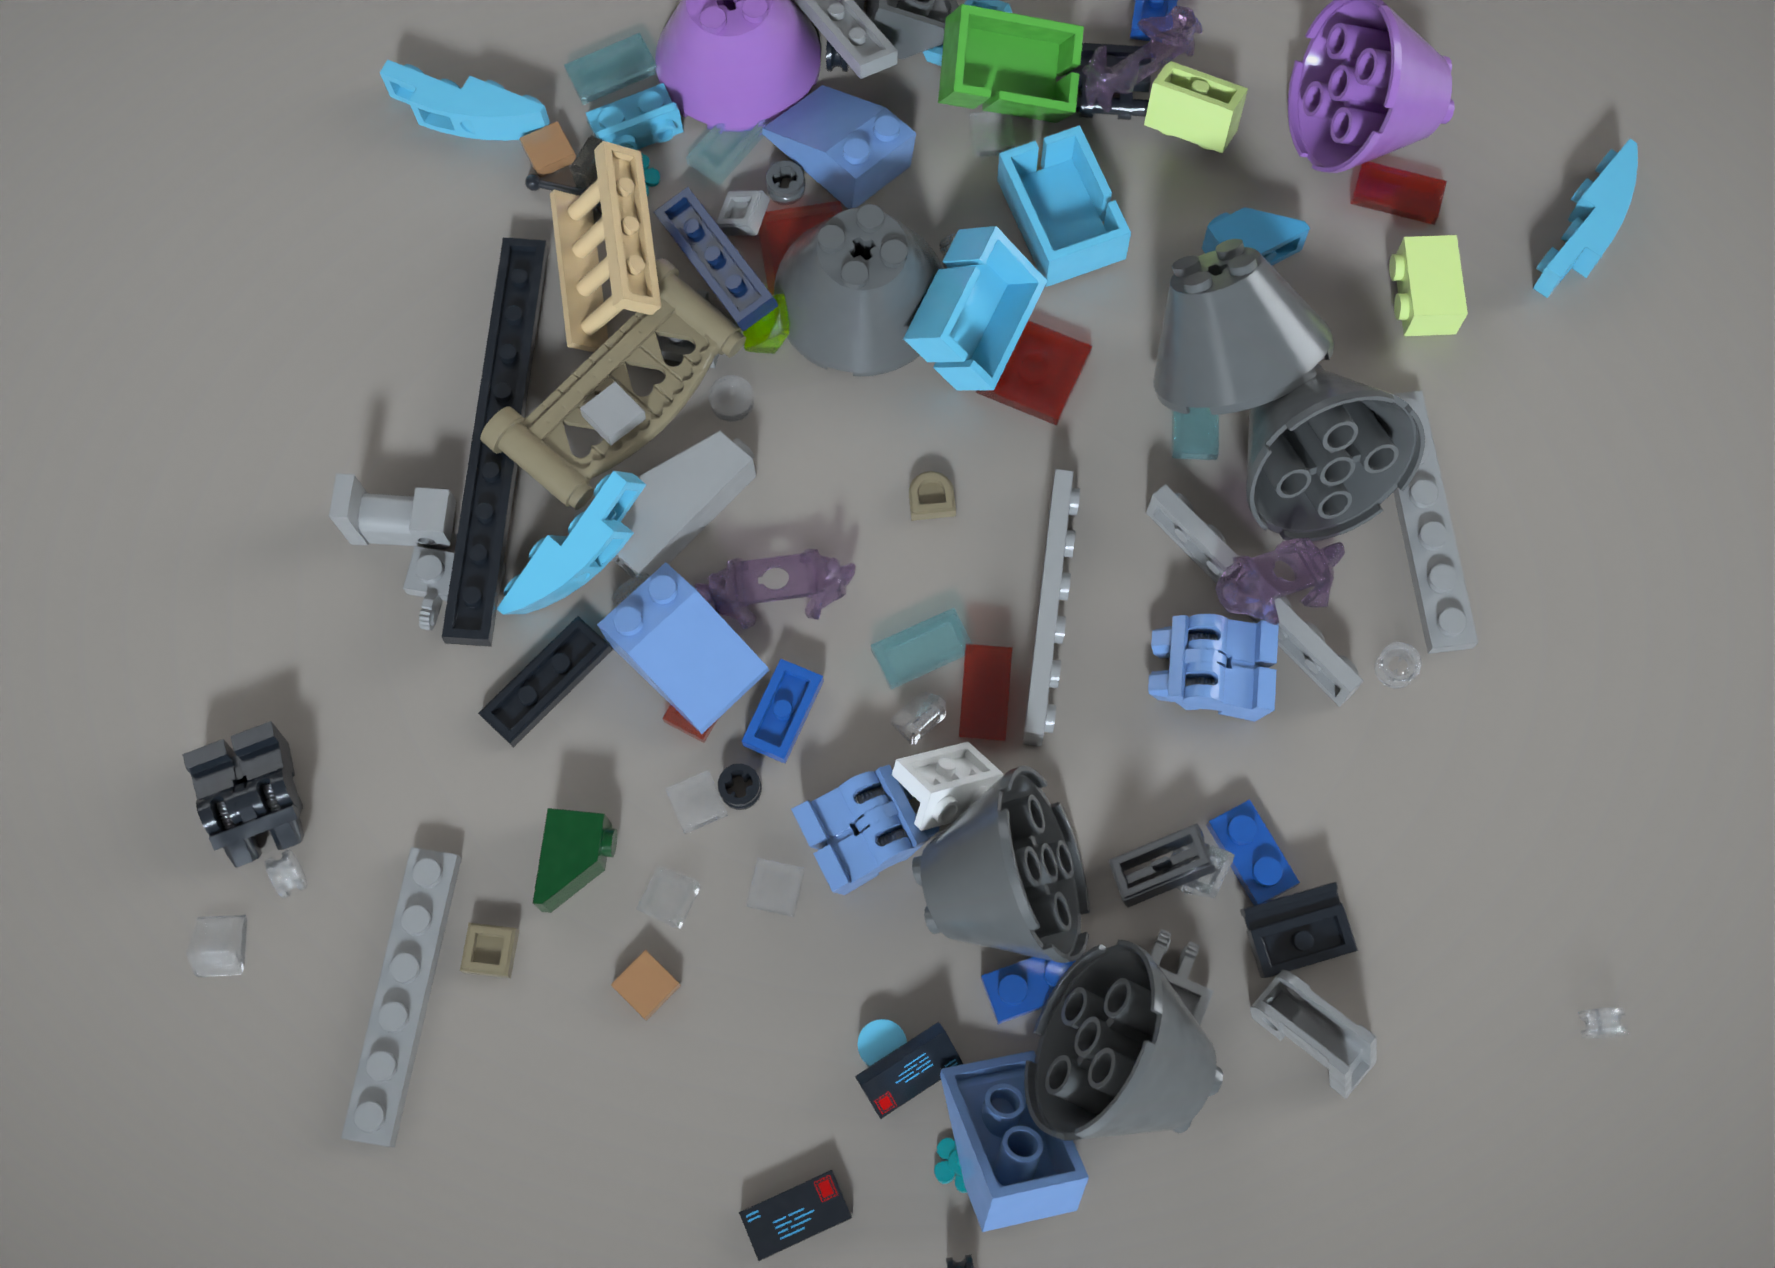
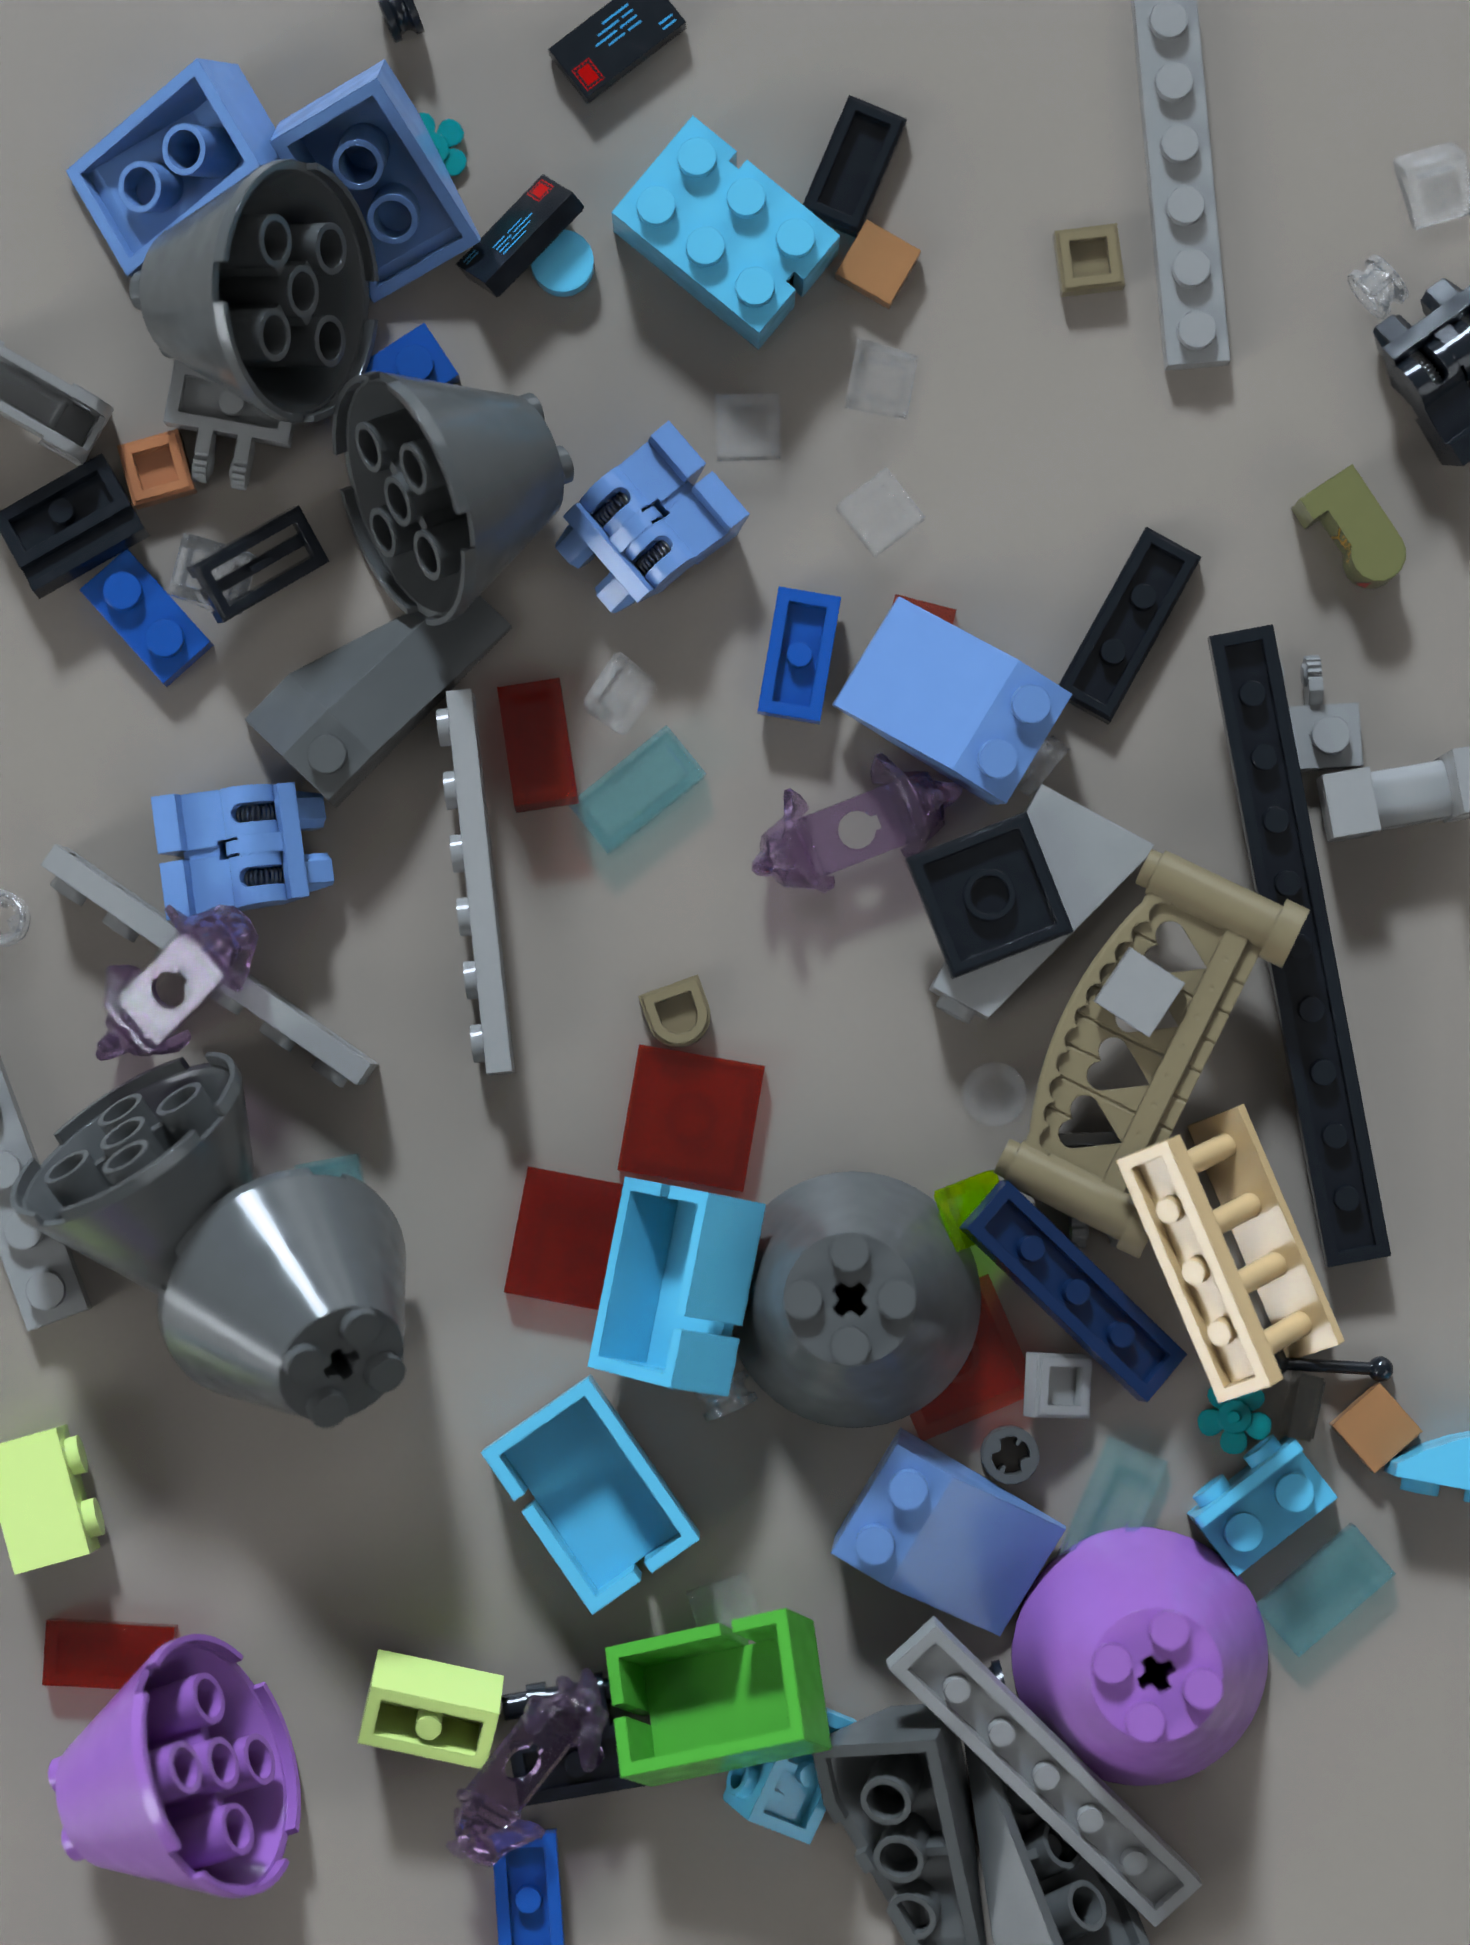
camera: 160 degrees right, 15 degrees up
medium azure slope [497,471,647,615] -> none
dark green slope [533,808,617,913] -> none
black bush [718,763,762,810] -> none
white bracket [892,742,1003,831] -> none
dark azure slope [1202,207,1310,266] -> none
none -> medium blue slope [66,58,280,276]
none -> nougat tile [117,429,198,510]
none -> dark grey wedge [245,596,512,808]
none -> medium azure piece [611,115,840,350]
none -> clear red tile [617,1044,765,1192]
none -> black tile [803,95,907,238]
none -> black tile [905,812,1074,980]
none -> olive leg [1291,464,1406,589]

